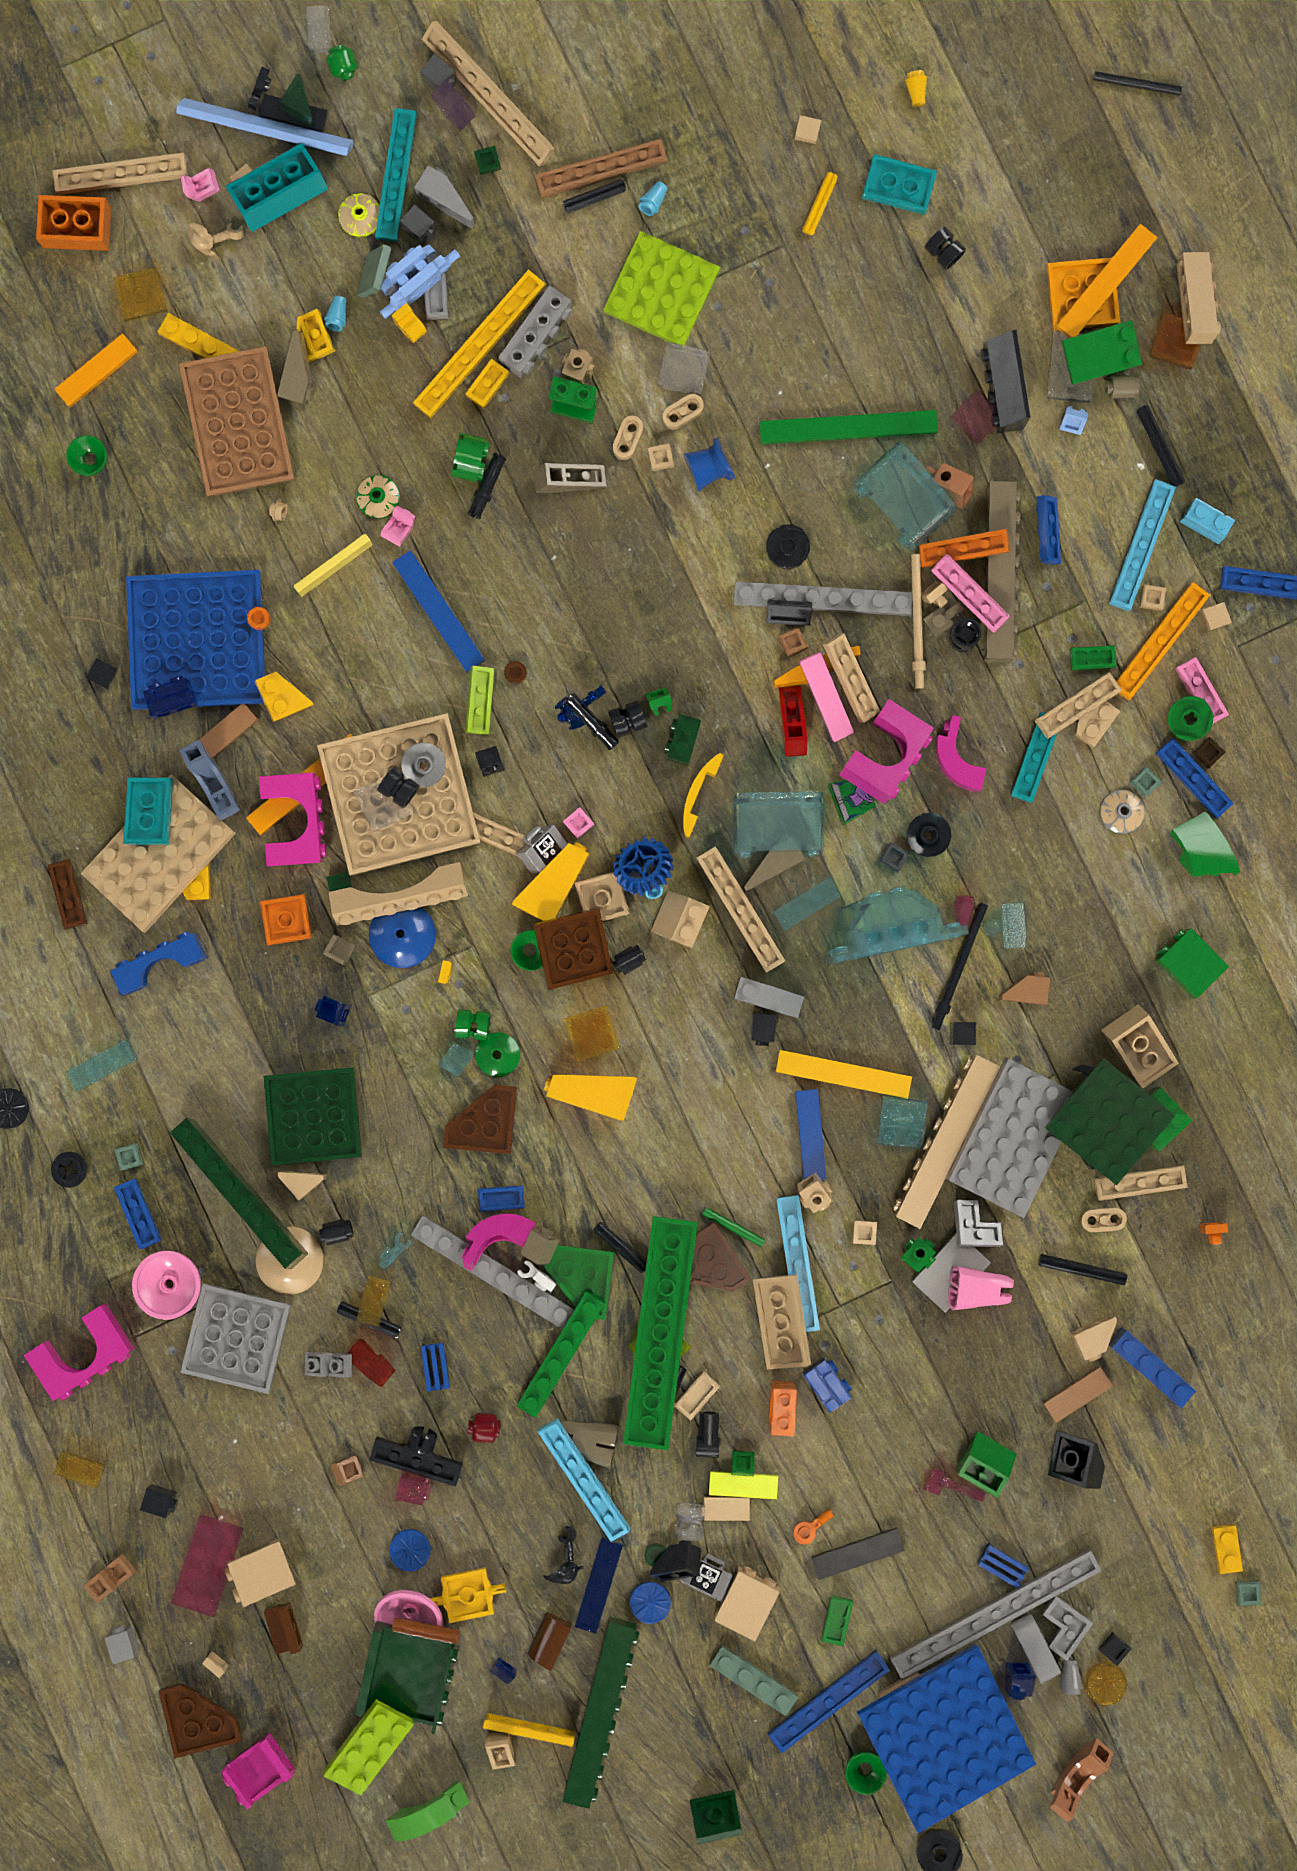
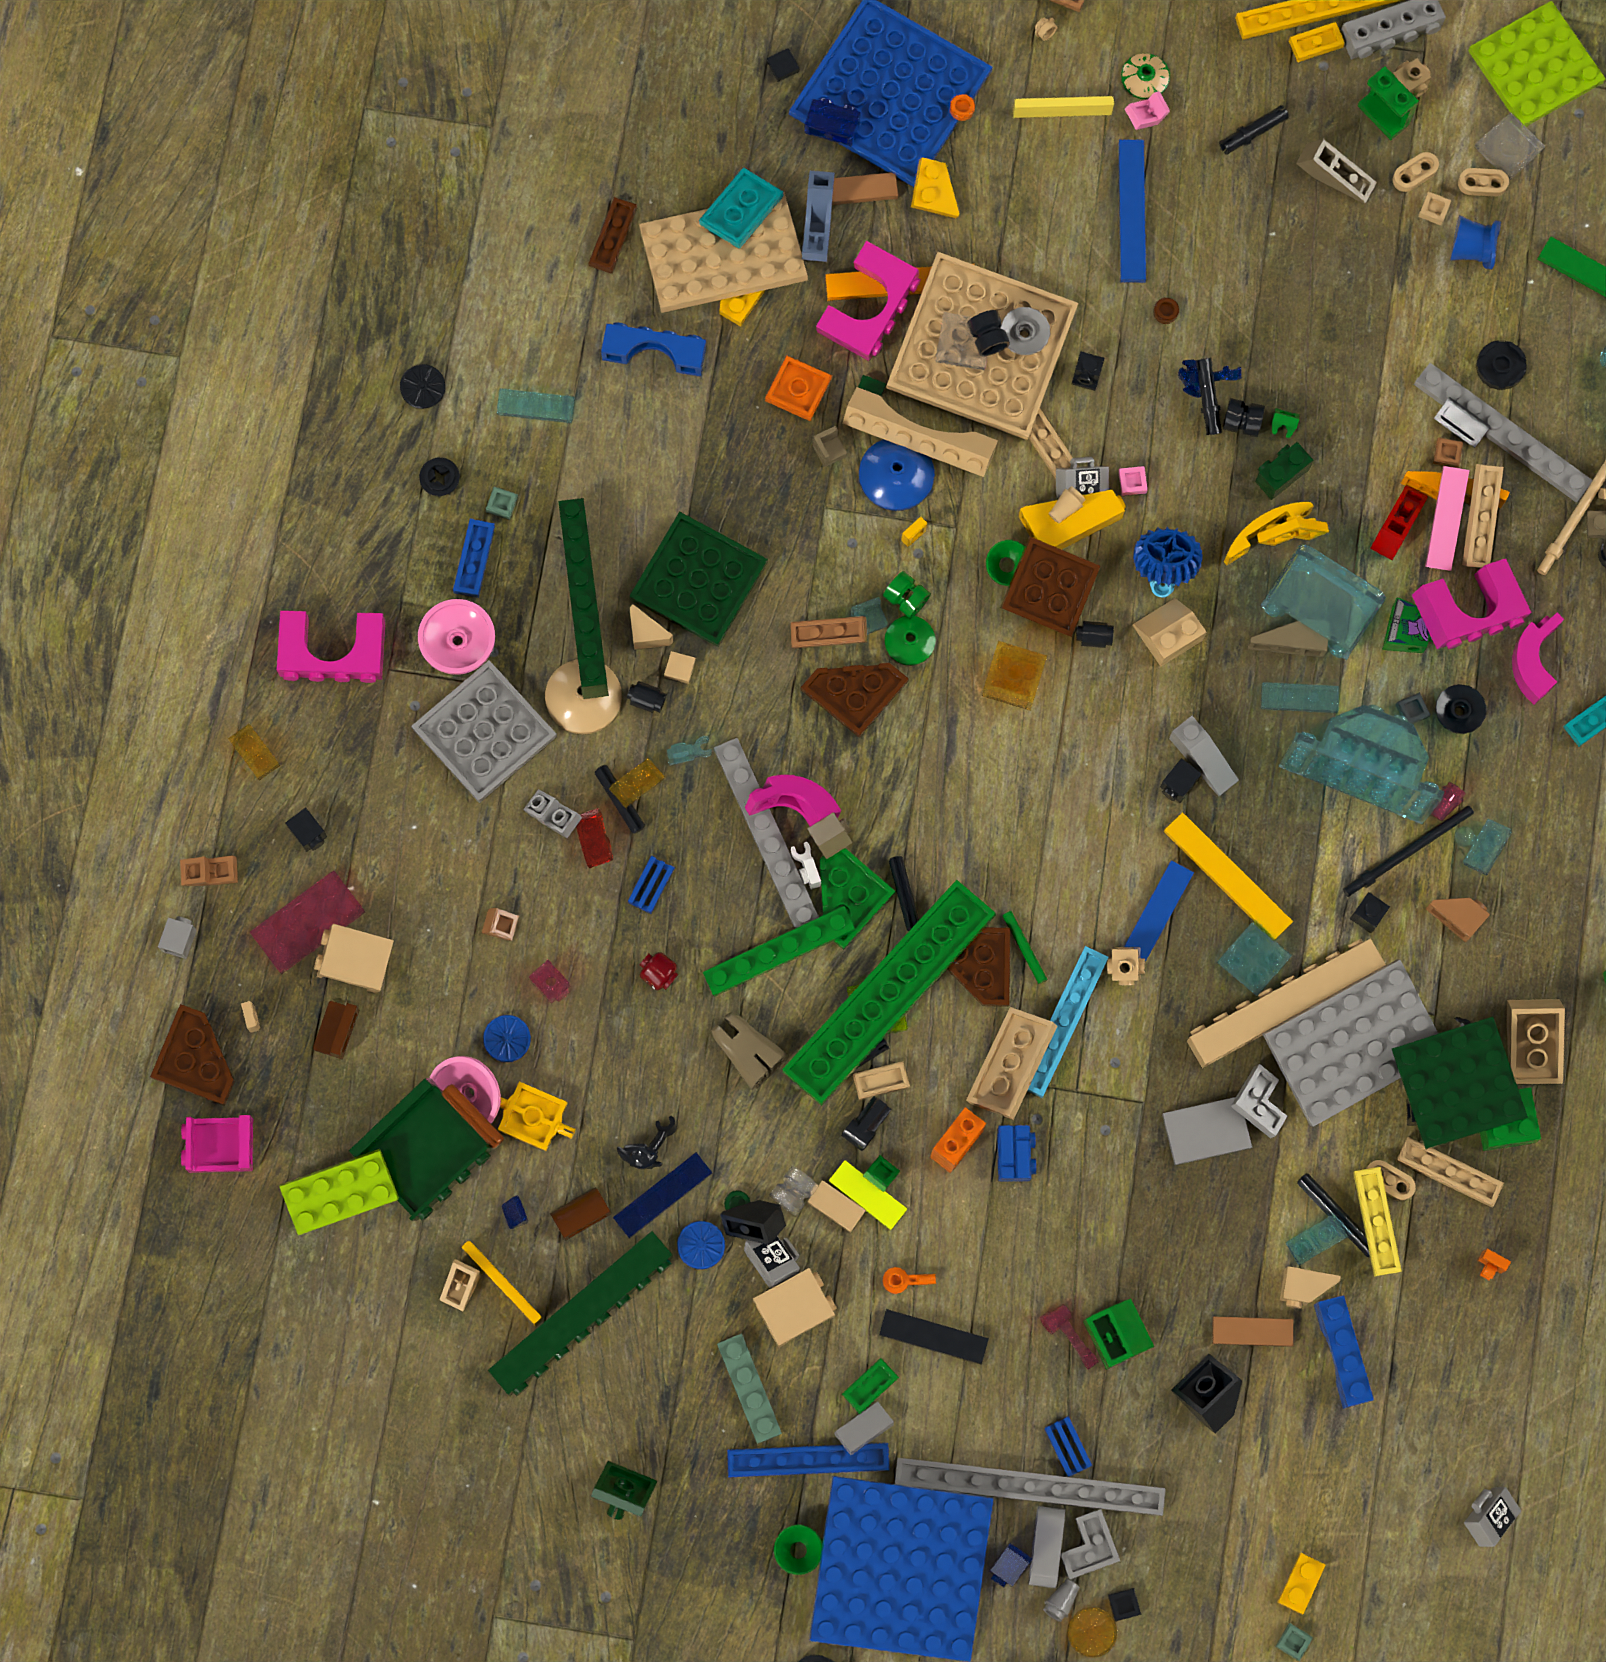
camera: 30 degrees right, 10 degrees down
clear blue slope [315,996,352,1026] -> none
black plate [369,1426,463,1487] -> none
bright green arch [385,1782,470,1841] -> none
green brick [451,432,490,483] -> none
lime plate [465,666,494,736] -> none
blue tile [478,1185,525,1212] -> none
medium azure tile [537,1418,631,1542] -> none
yellow slope [544,1074,637,1121] -> none
tan plate [574,872,630,922] -> none
tan plate [696,846,785,973] -> none
tan plate [852,1220,877,1245] -> none
green brick [901,1237,936,1273] -> none
bright pink piece [948,1266,1014,1310] -> none
none -> tan tile [664,651,696,684]
none -> medium nougat tile [791,616,867,649]
none -> light grey tile [835,1402,894,1455]
none -> tan cone [1048,486,1086,524]
none -> yellow plate [1257,515,1329,546]
none -> clear light blue slope [1286,1214,1348,1266]
none -> light yellow tile [1353,1167,1402,1277]

